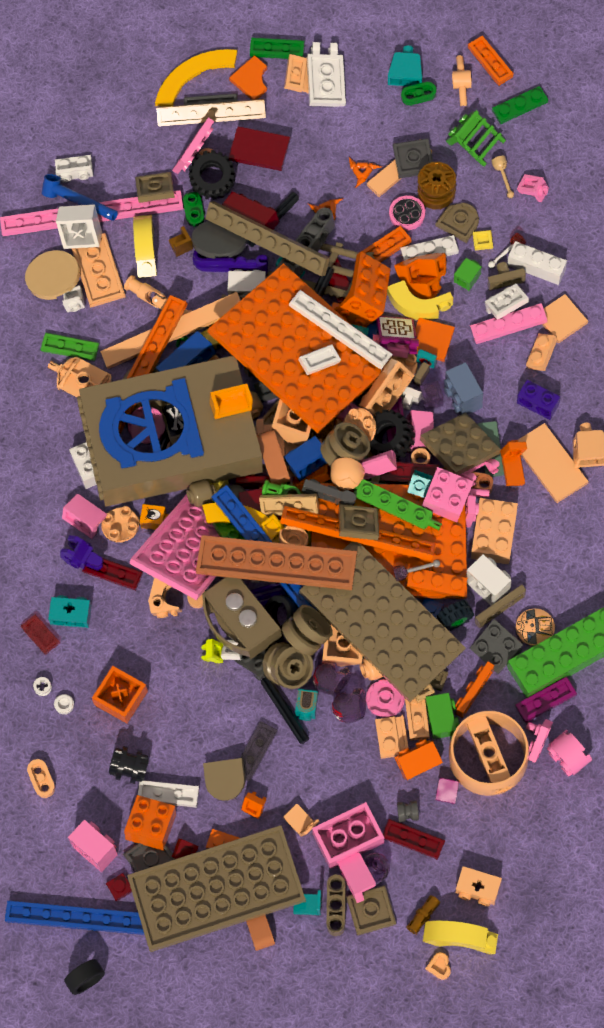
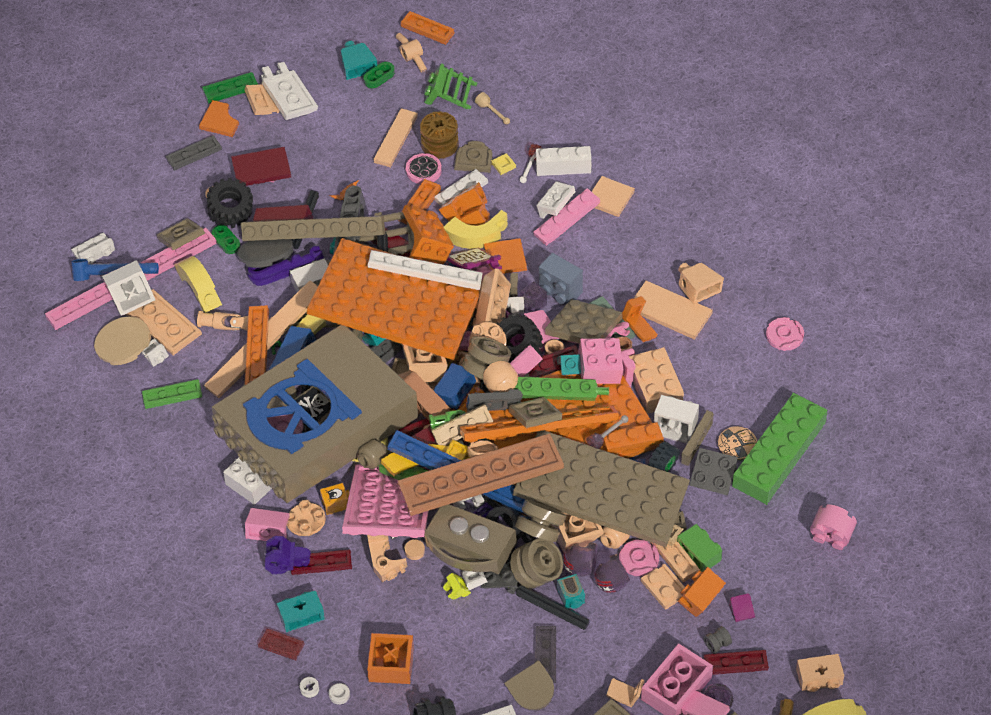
camera: 30 degrees left, 15 degrees down
light nougat plate [48,357,112,397] -> none
yellow tile [155,49,238,107] -> none
tile [156,99,266,126] -> none
pearl gold panel [168,226,193,257] -> none
bright pink plate [172,117,214,174] -> none
light orange panel [210,383,253,419] -> none
orange tile [241,792,266,819] -> none
white tile [298,344,341,375] -> none
orange piece [349,157,382,188] -> none
dark grey tile [392,138,433,179] -> none
teal tile [417,349,437,369] -> none
light nougat cylinder [449,711,529,796] -> none
bright green brick [454,258,482,291] -> none
orange plate [455,662,495,718] -> none
dark tan tile [487,262,526,291] -> none
green plate [492,86,548,124] -> none
magenta plate [515,677,577,723] -> none
bright pink bracket [517,174,549,202] -> none
dark purple brick [517,380,560,420] -> none
light nougat plate [526,333,558,371] -> none
bright pink plate [526,719,553,763] -> none

